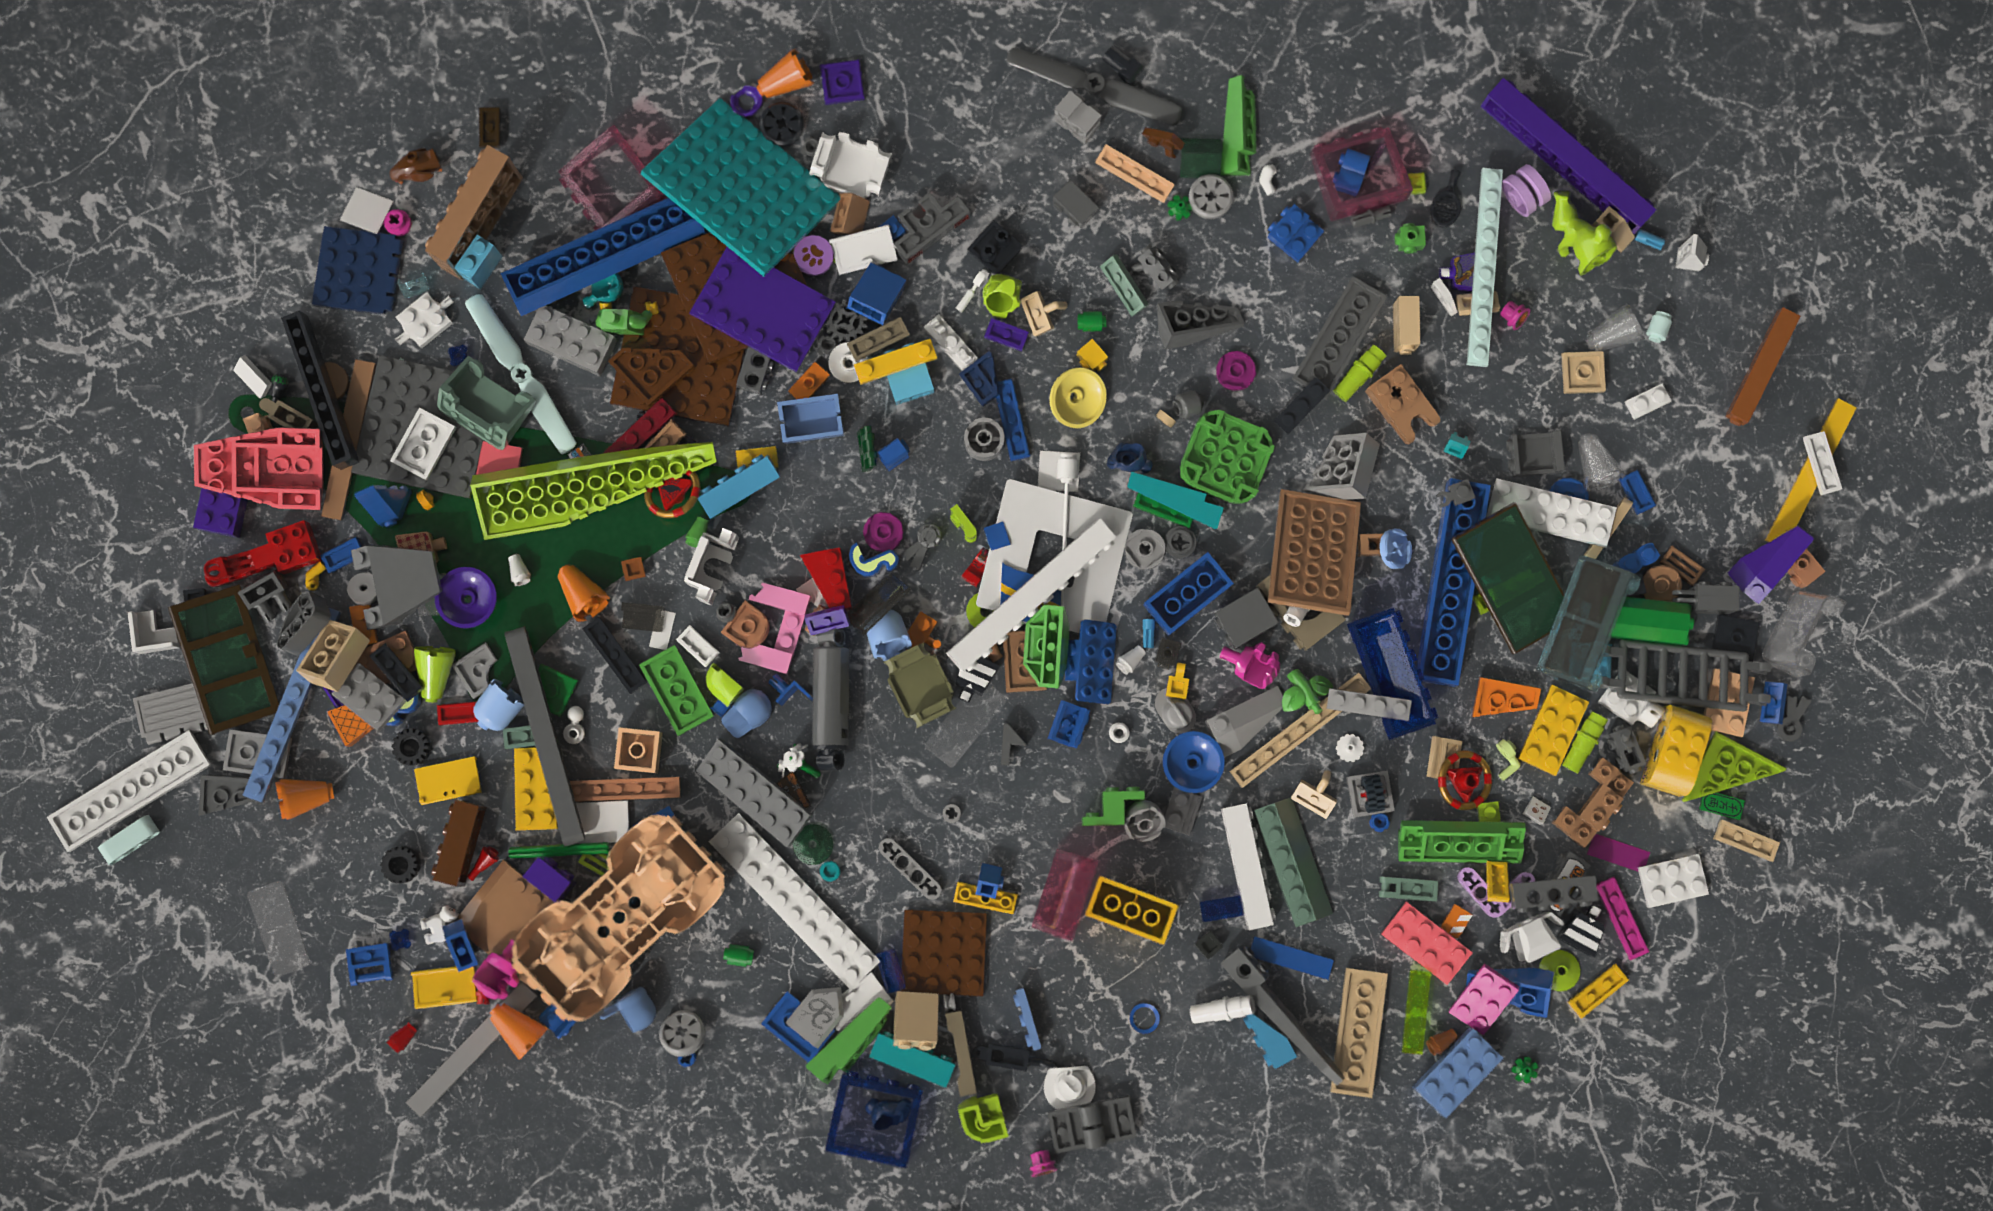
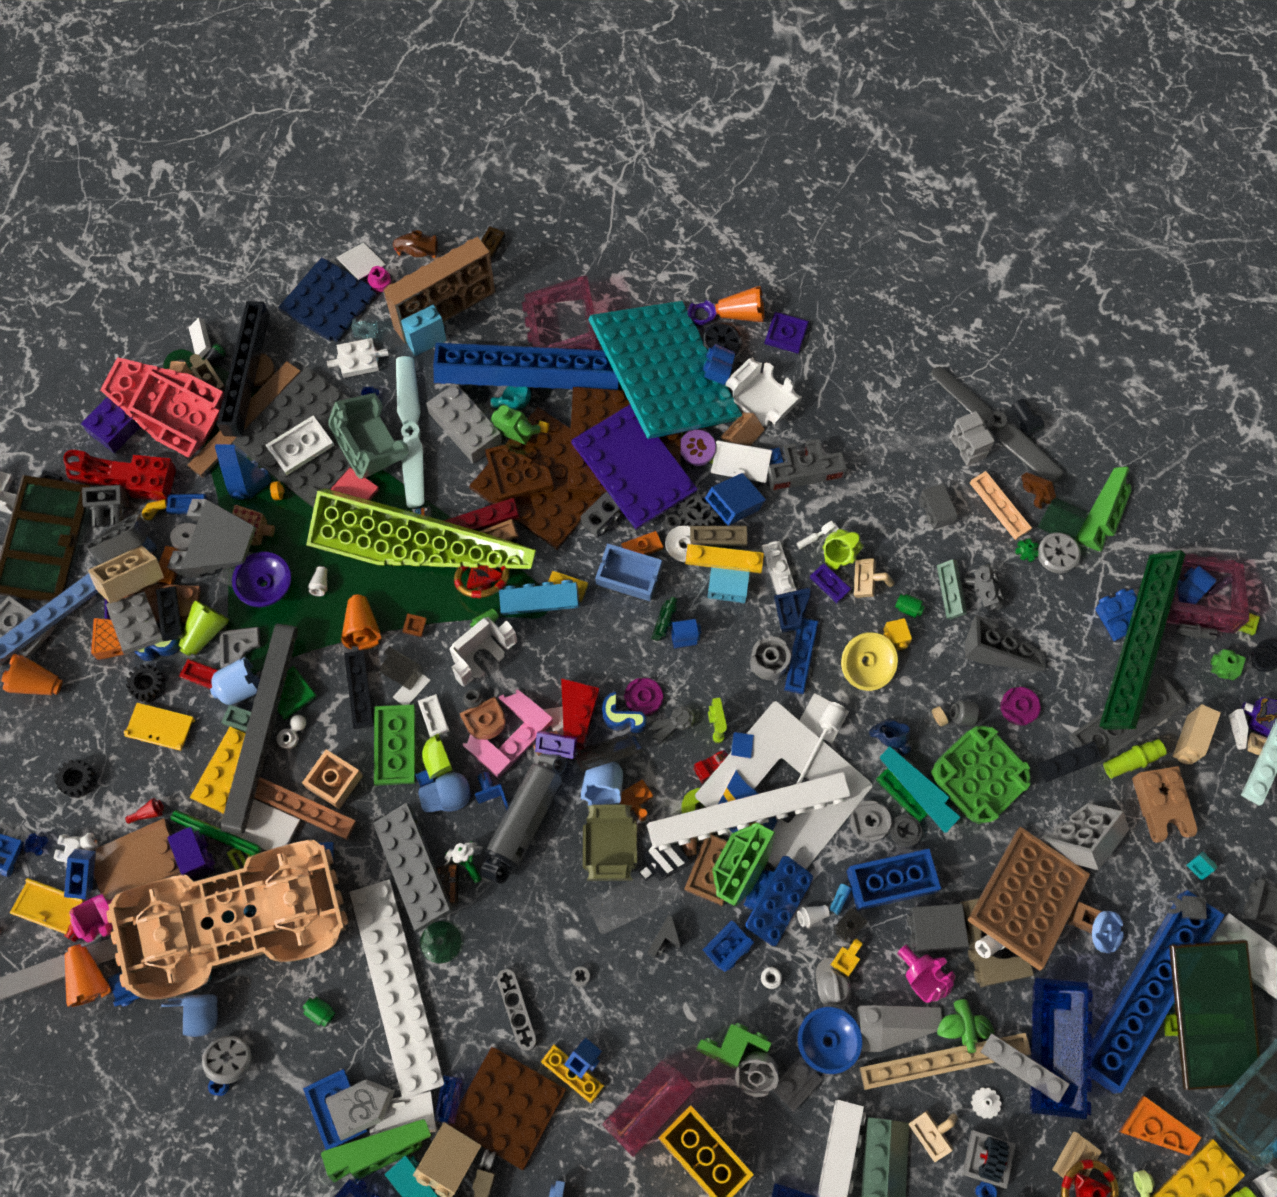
camera: 25 degrees right, 15 degrees down
reddish brown brick [431,800,487,887] -> none
teal tile [820,861,841,882] -> none
black plate [967,220,1023,275] -> none
white arm [1259,165,1277,196] -> none
none -> blue brick [703,344,735,385]
none -> dark green plate [1099,550,1186,730]

